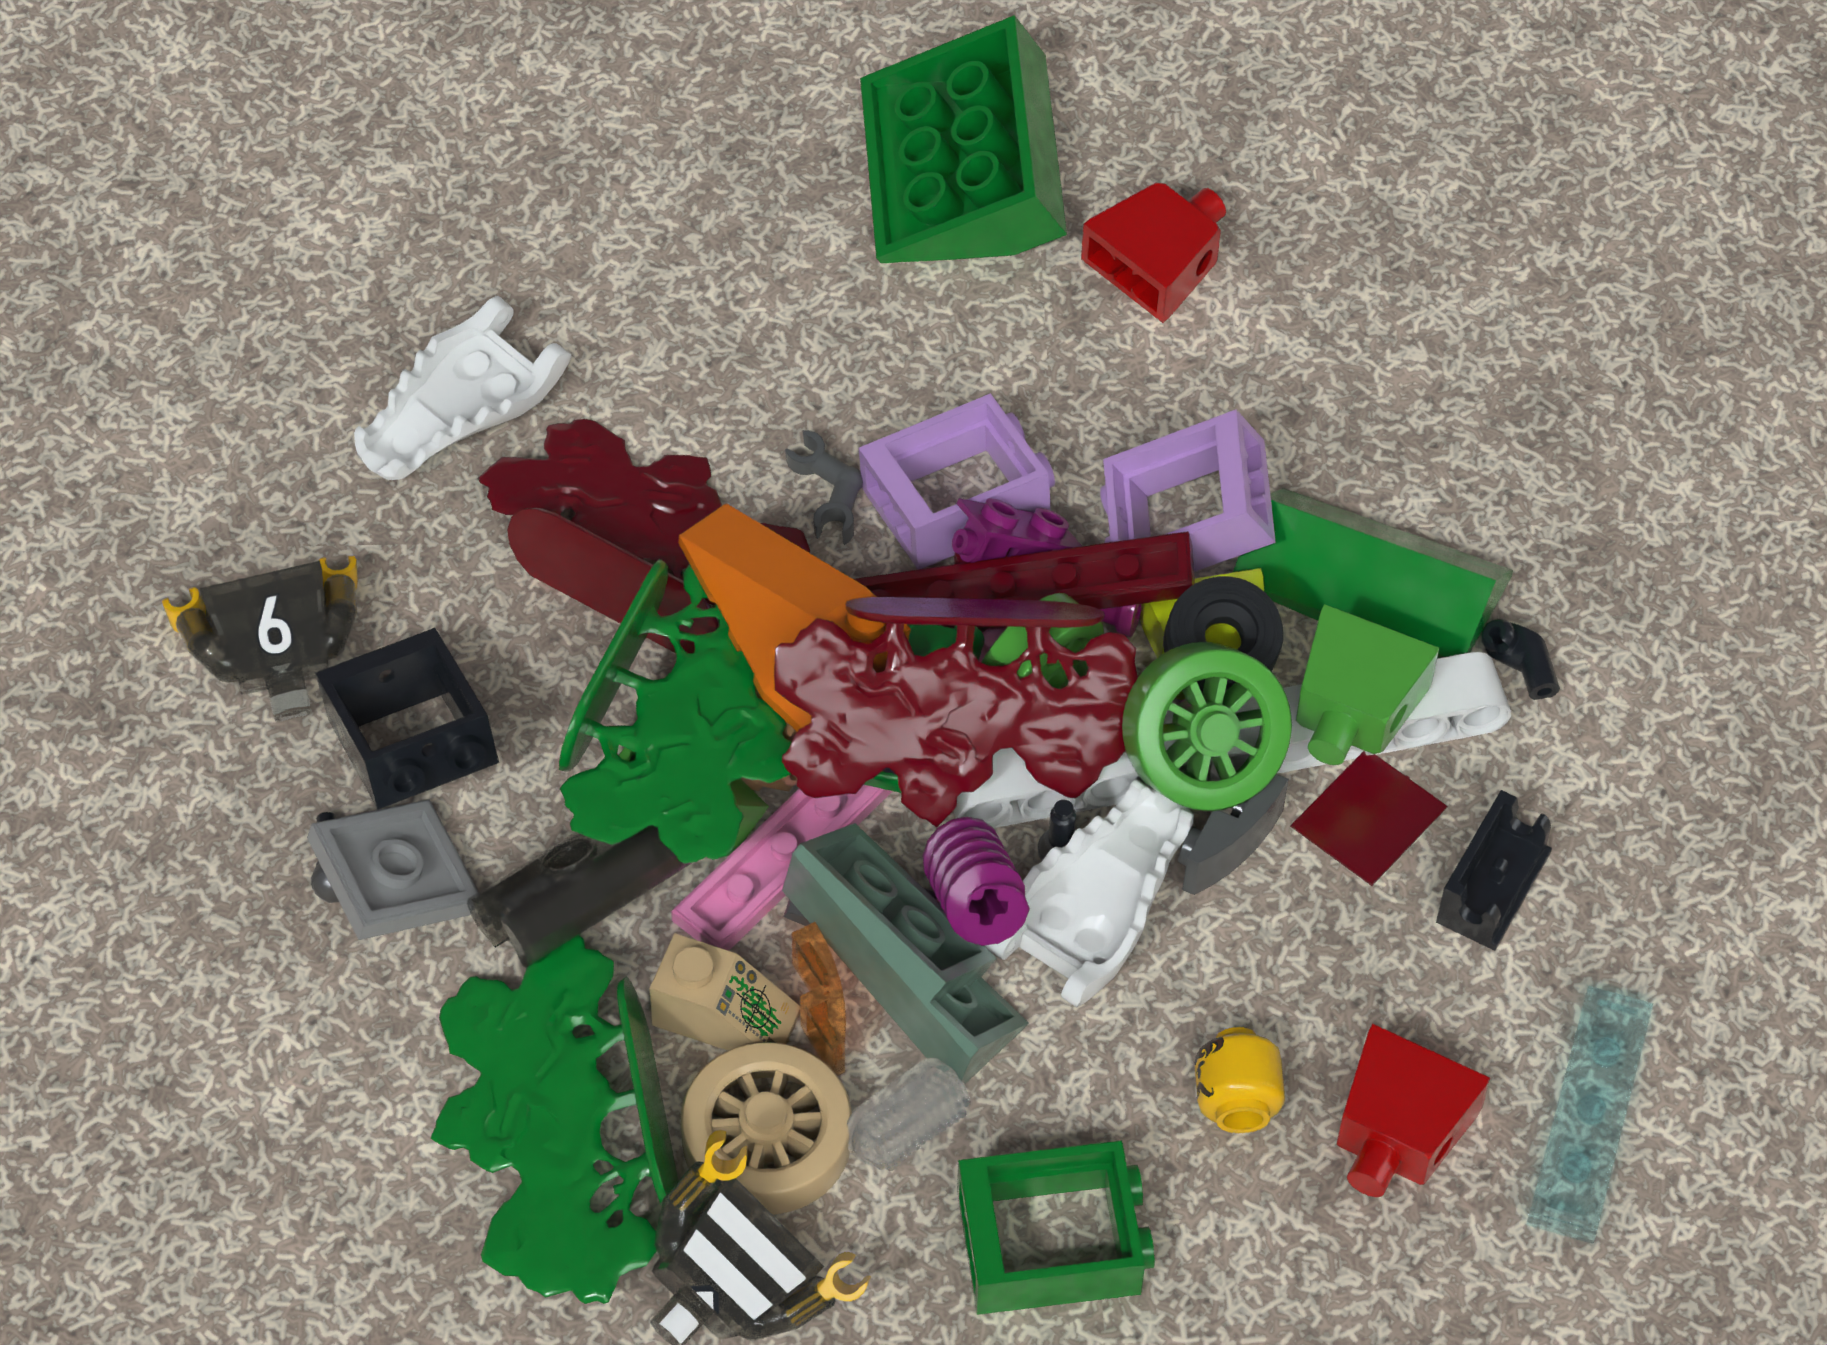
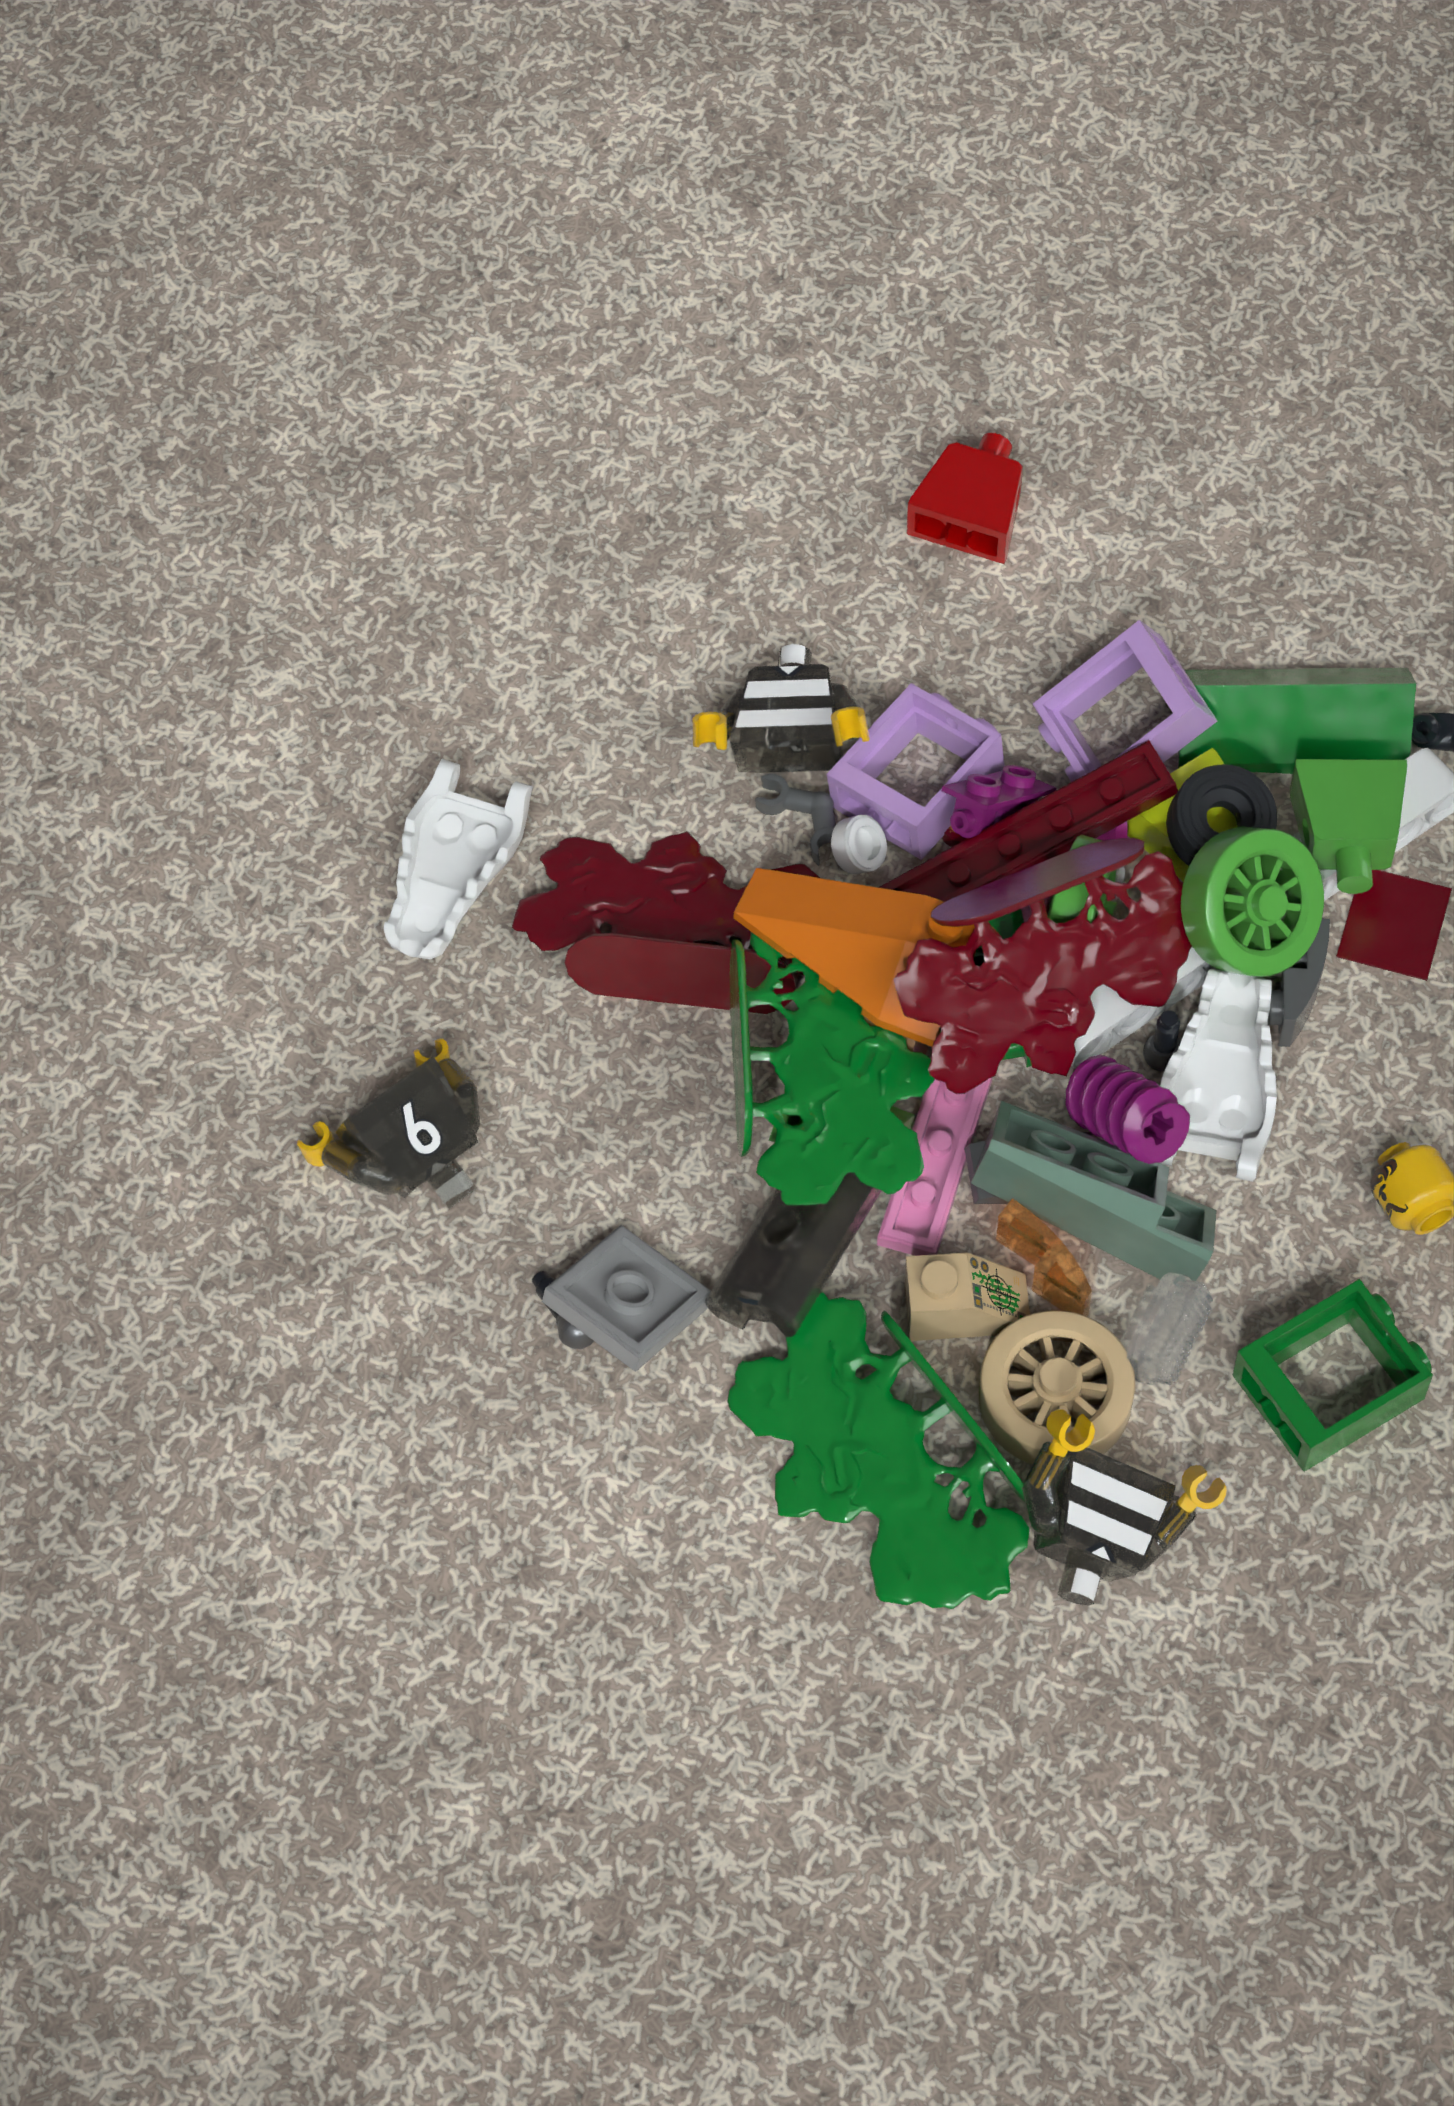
camera: 20 degrees left, 5 degrees up
black window [315,628,499,810] -> none
green slope [860,15,1067,263] -> none
none -> torso [692,644,870,773]
none -> white tile [831,815,887,874]

